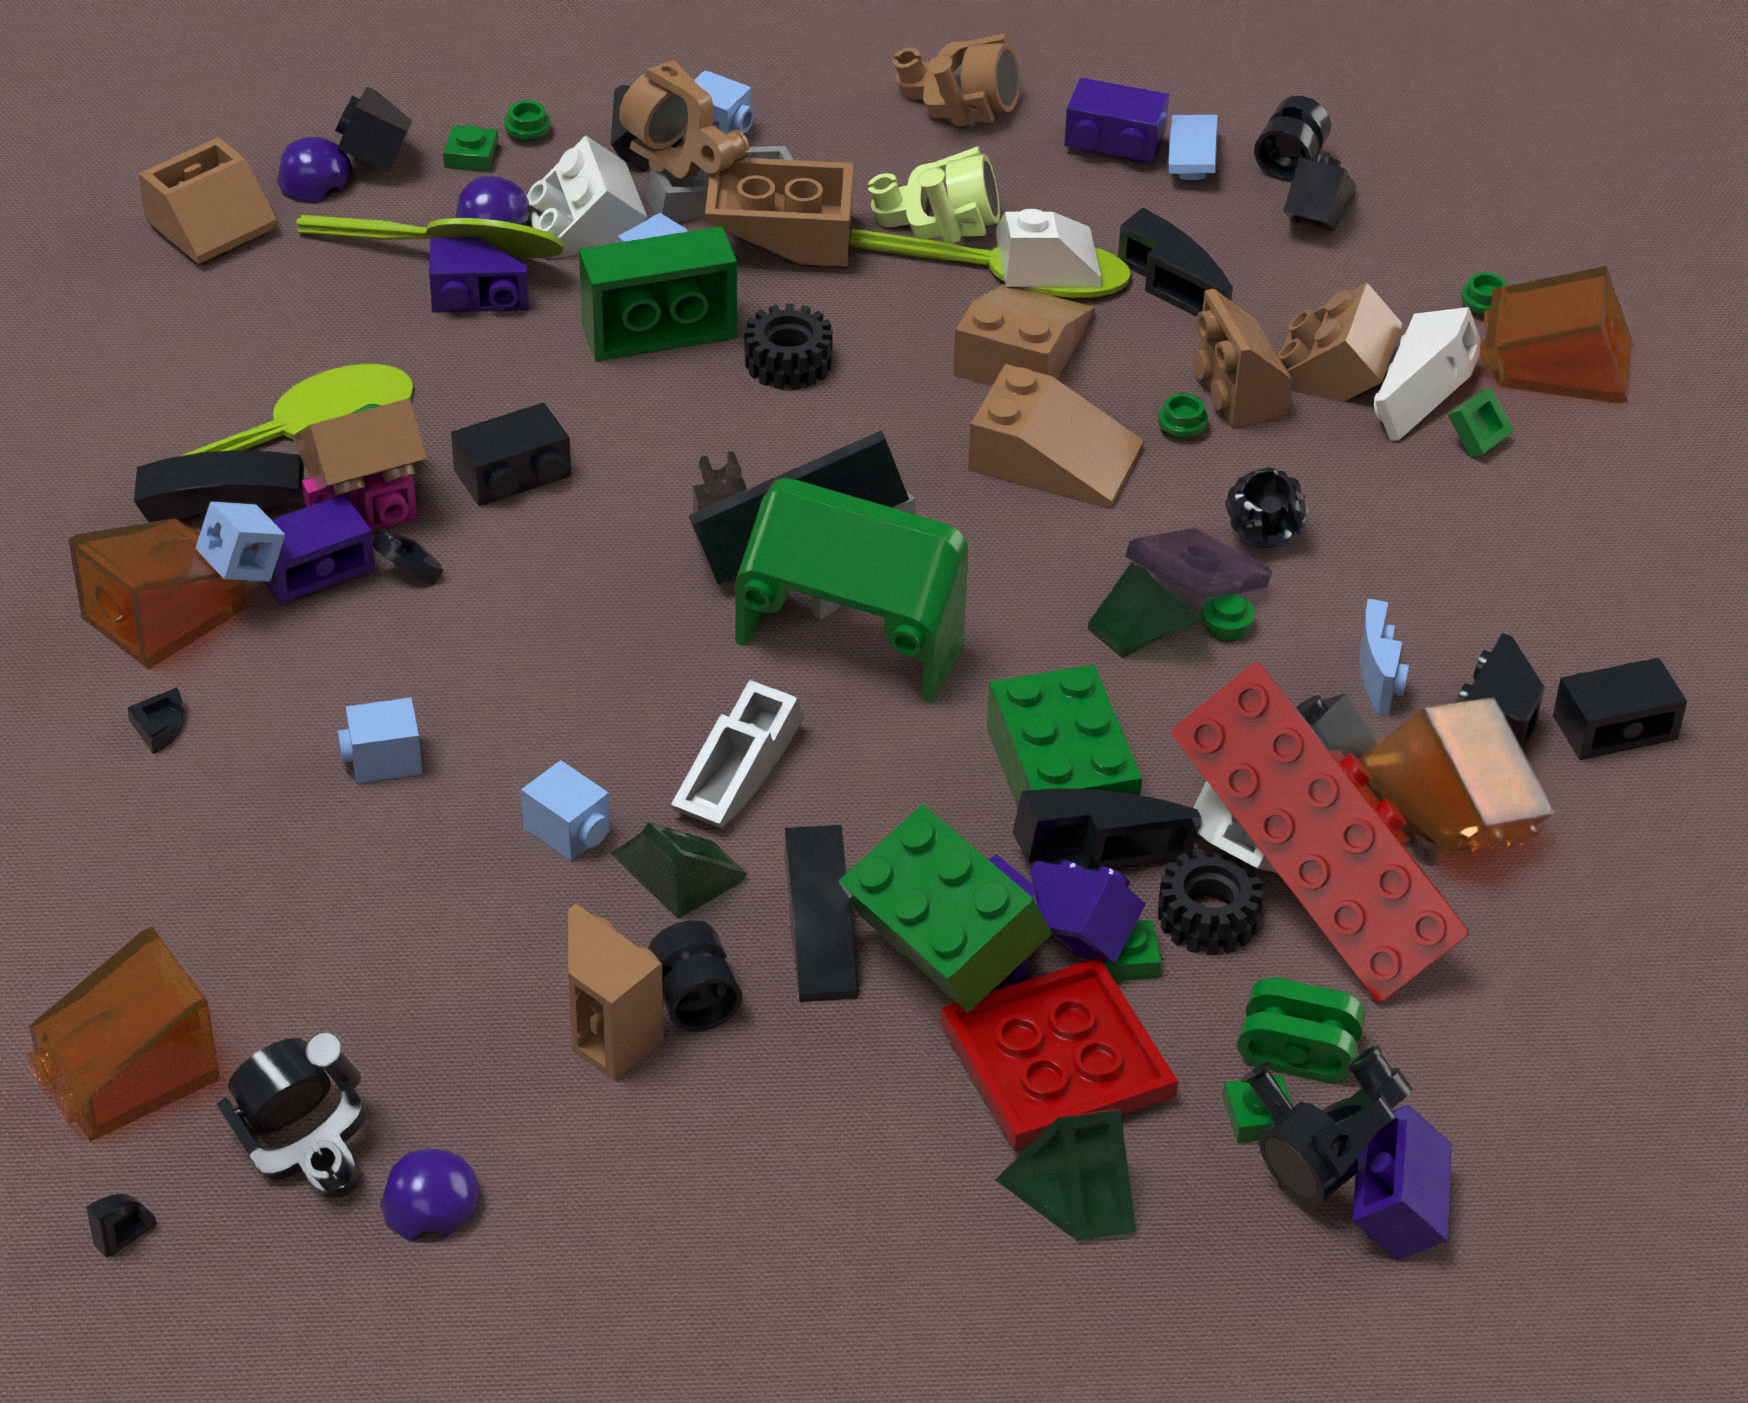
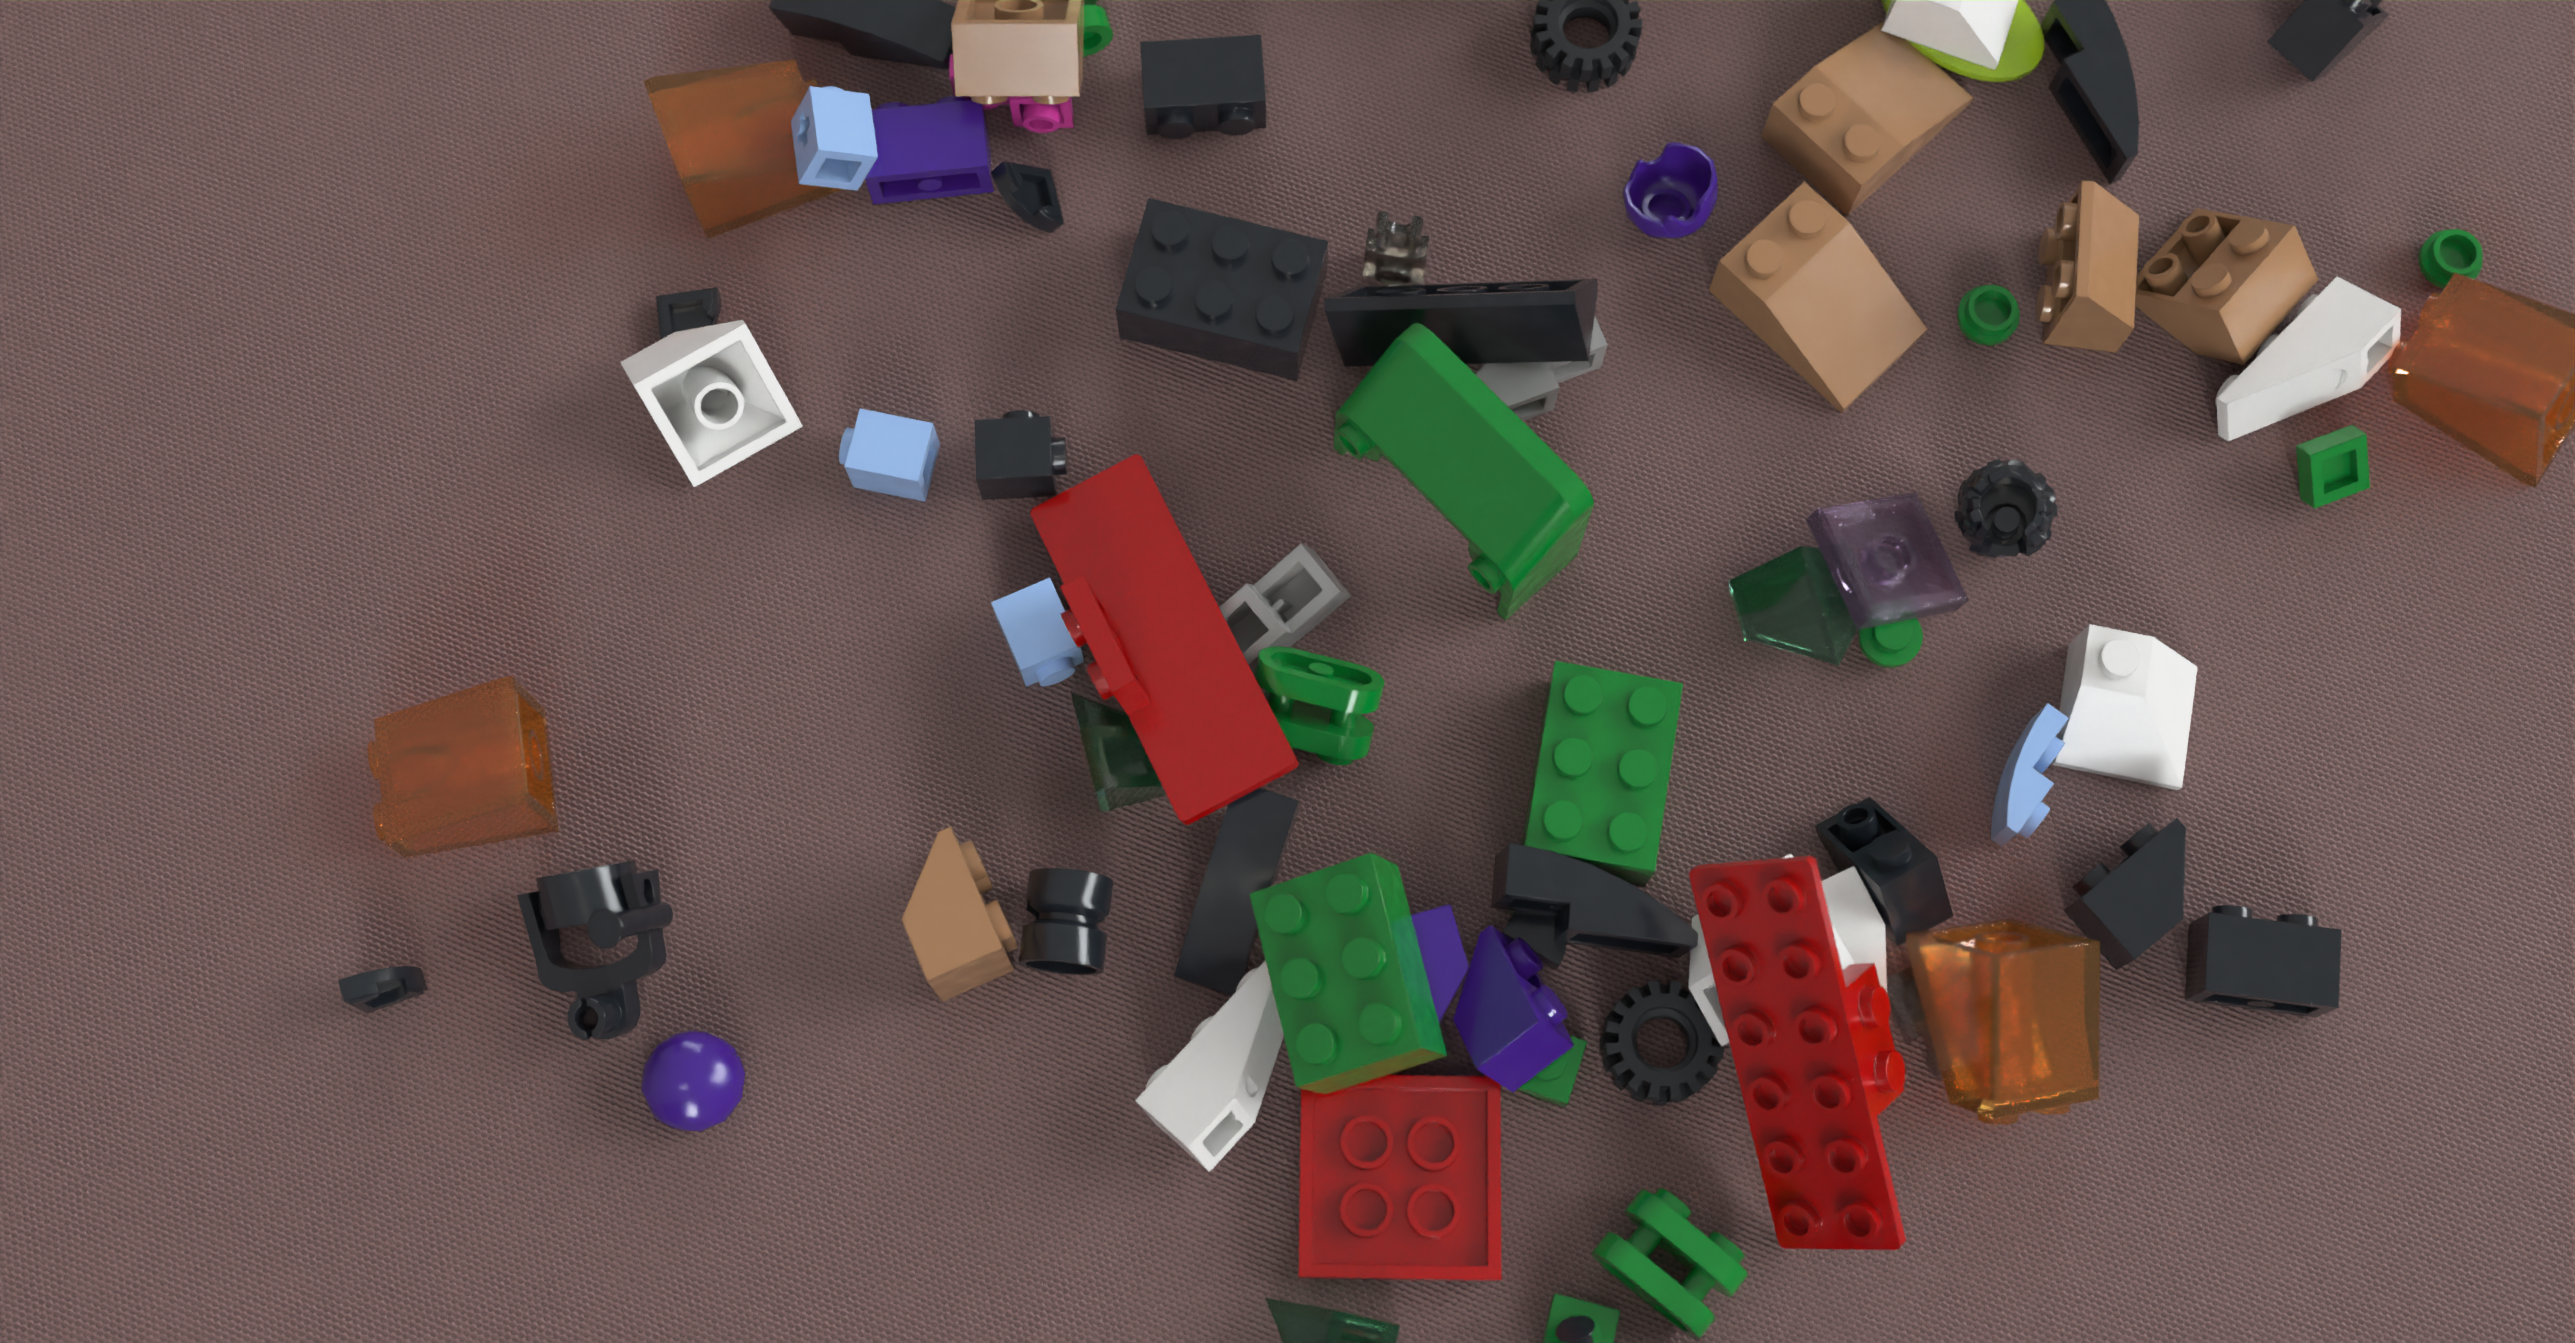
camera: 25 degrees right, 30 degrees up
none -> white slope [620,320,803,487]
none -> black brick [975,410,1067,500]
none -> red bracket [1030,454,1298,825]
none -> black brick [1116,198,1328,381]
none -> white slope [1135,960,1284,1172]
none -> green brick [1254,646,1385,765]
none -> dark purple hair [1622,142,1718,239]
none -> white slope [2052,624,2198,790]

